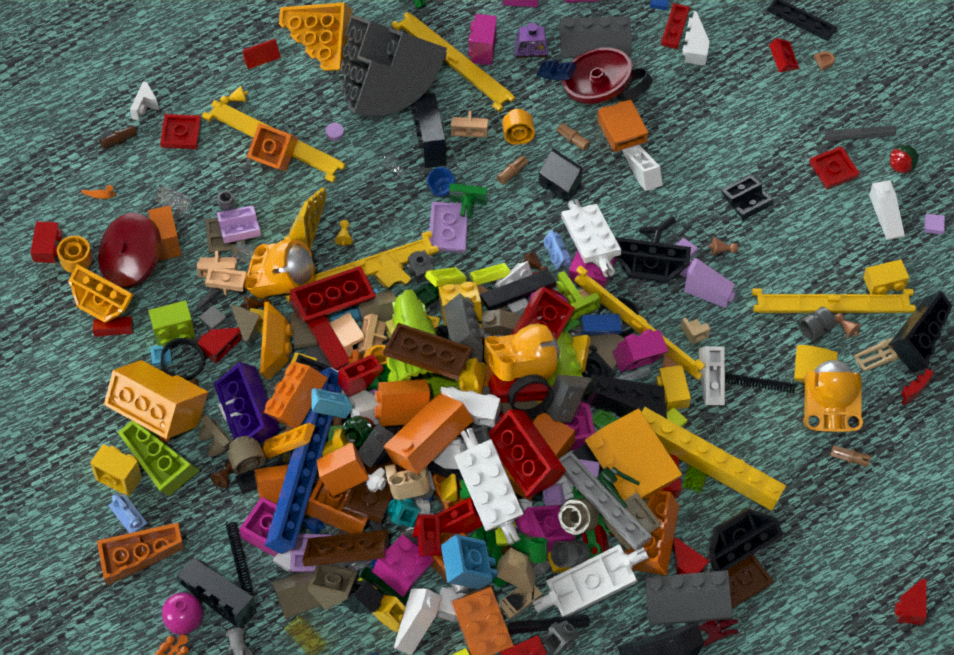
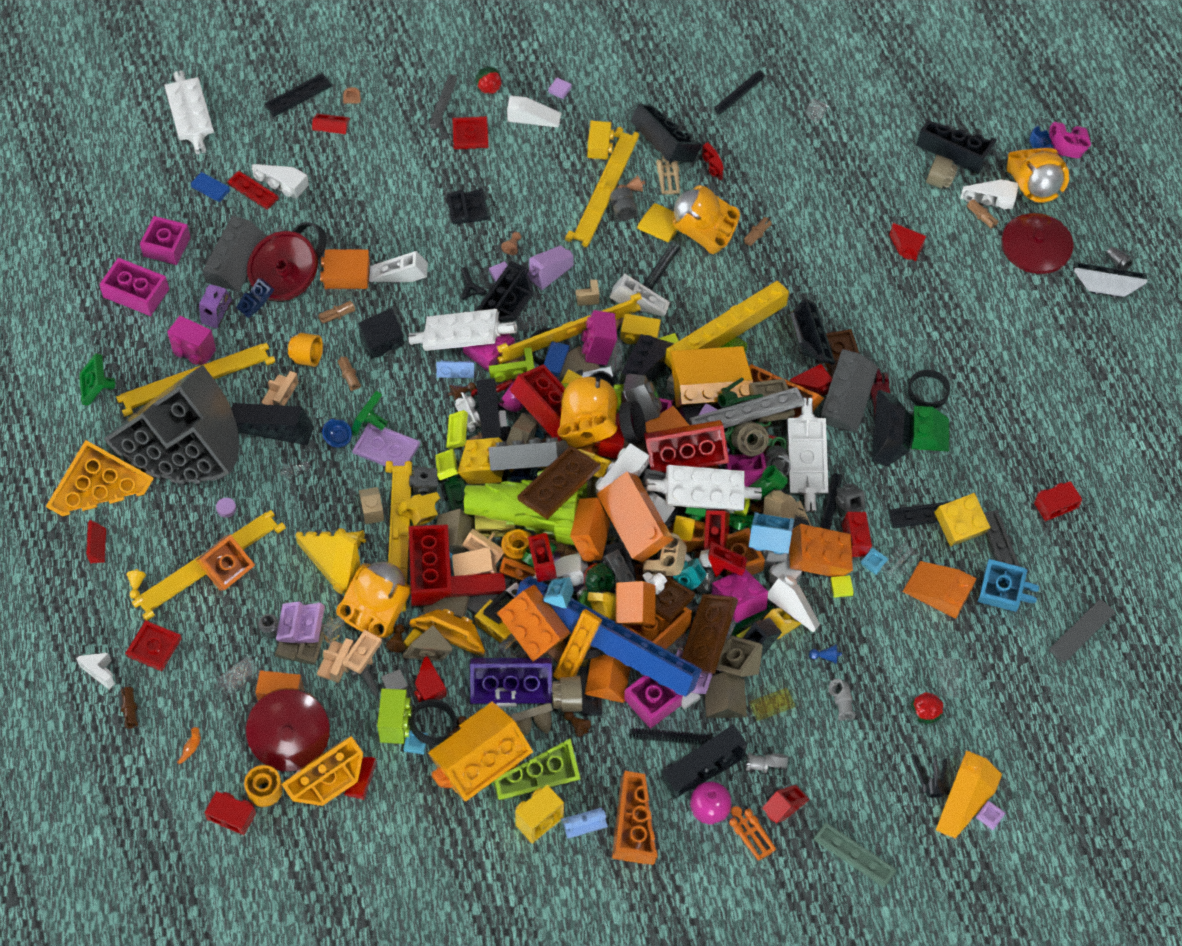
camera: 70 degrees left, 0 degrees up
none -> tan slope [359,487,384,524]

